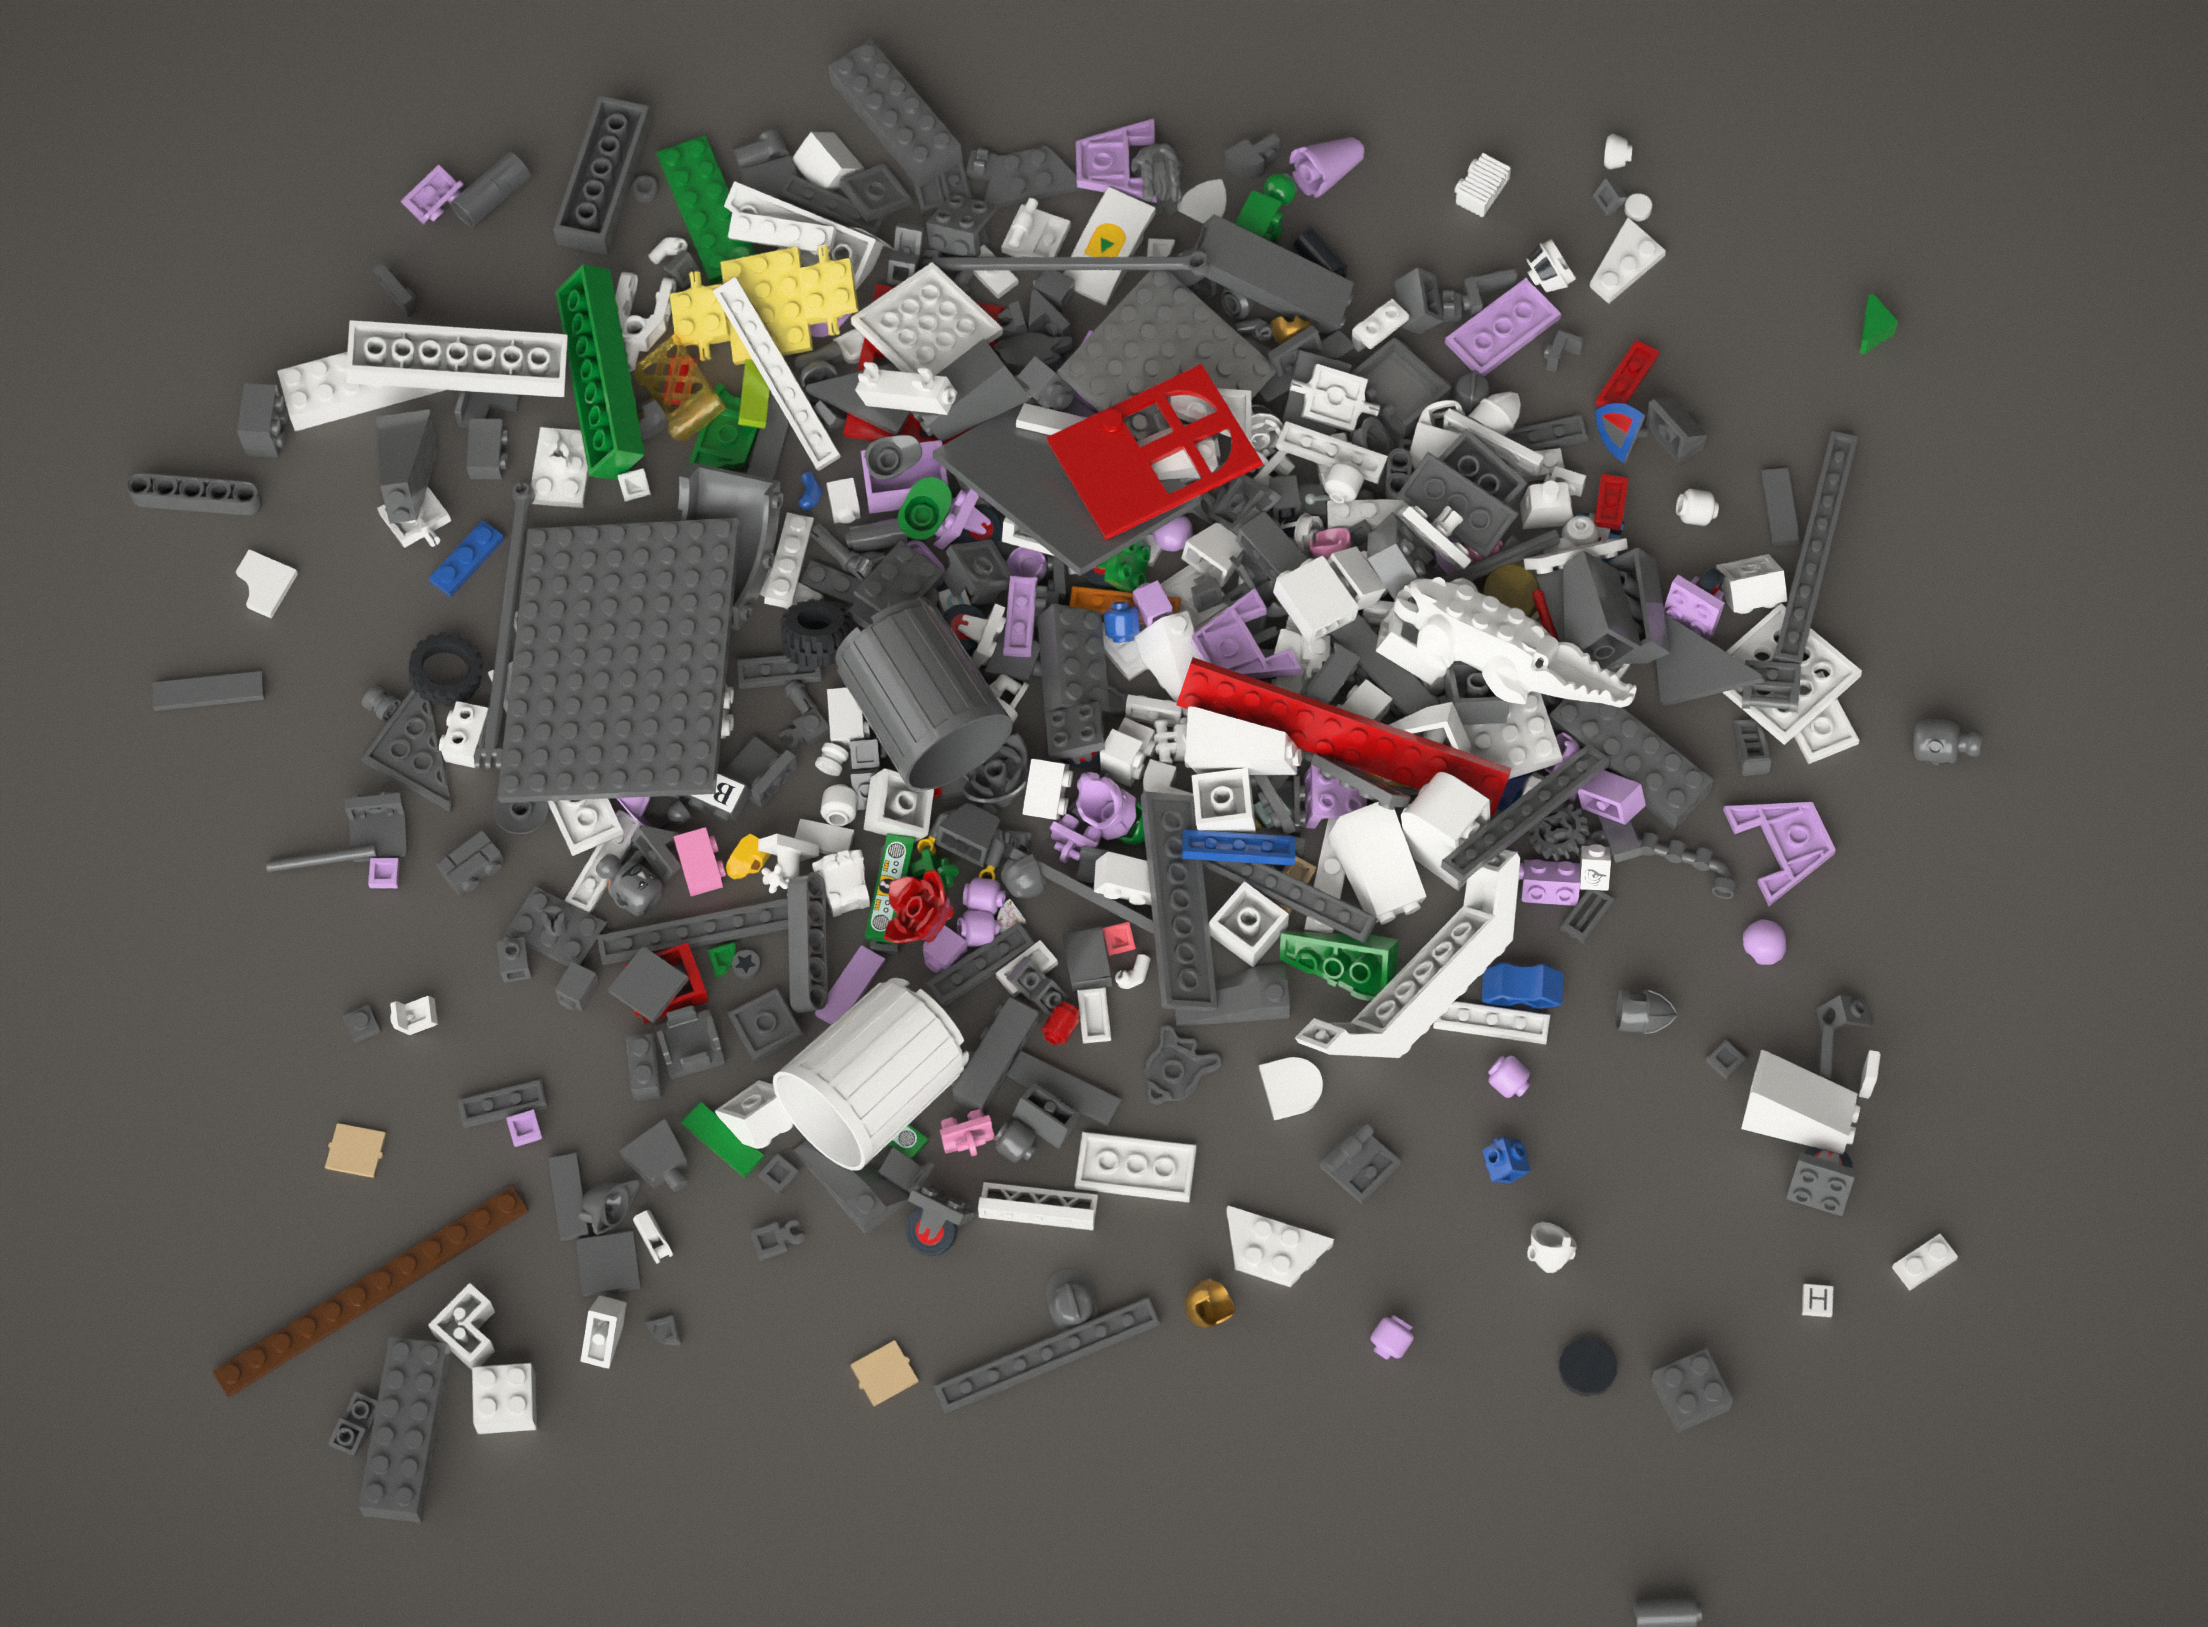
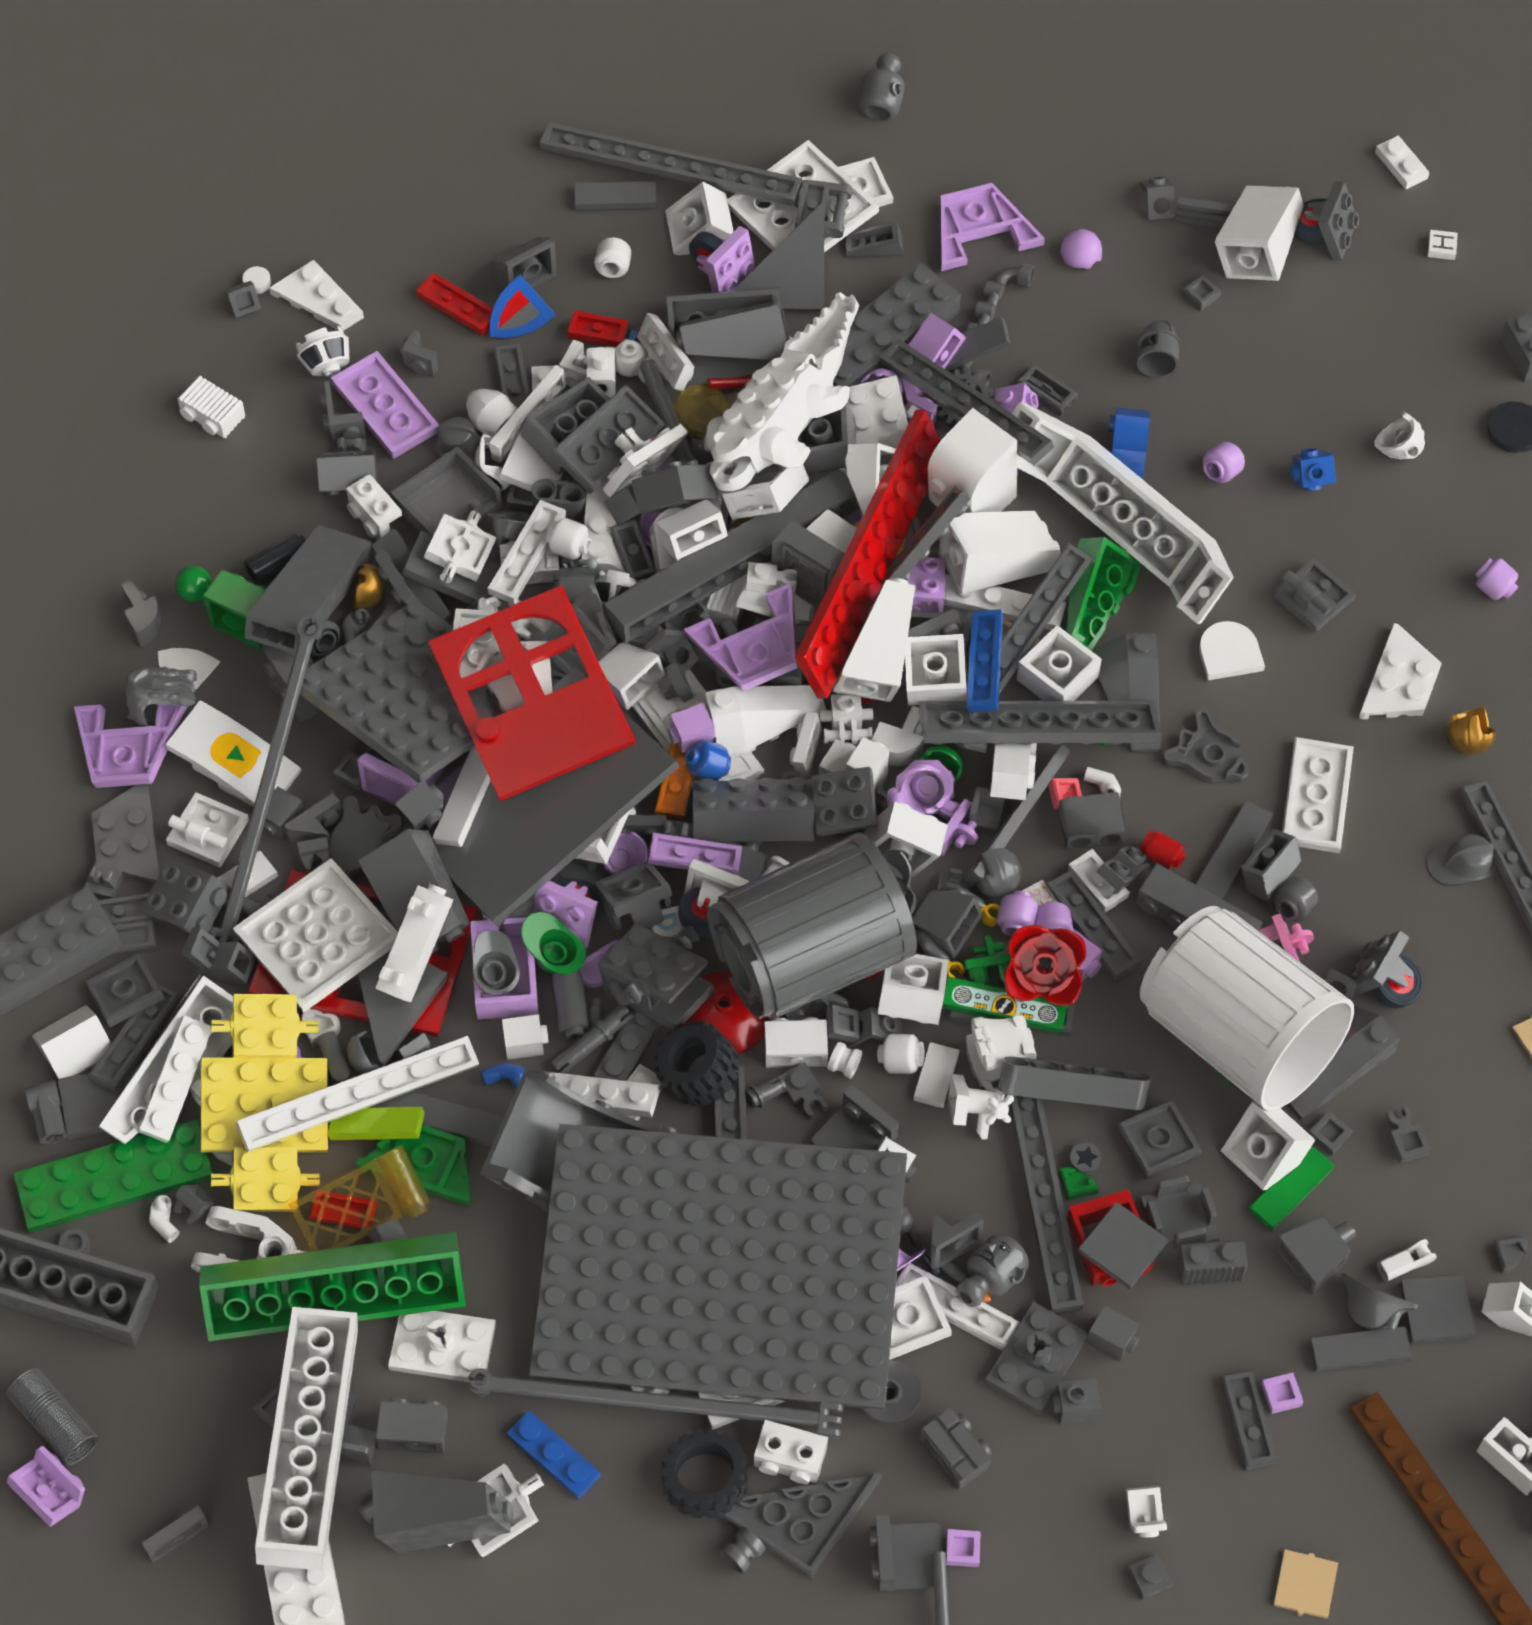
camera: 90 degrees left, 5 degrees down
white tile [618,468,651,502] -> none
bright pink brick [673,827,726,896] -> none
yellow rock [726,834,771,879] -> none
lavender tile [815,945,886,1025] -> none
white fence [978,1182,1098,1230] -> none
white tile [1077,987,1111,1044] -> none
white tile [1147,238,1175,257] -> none
white brick [1273,555,1359,644] -> none
lavender cone [1290,137,1364,198] -> none
bright pink hair [1310,528,1351,560] -> none
white tile [1433,1001,1550,1044] -> none
white brick [1580,844,1611,890] -> none
white cone [1604,134,1632,170] -> none
green slope [1859,294,1898,354] -> none
white tile [1859,1050,1881,1098] -> none

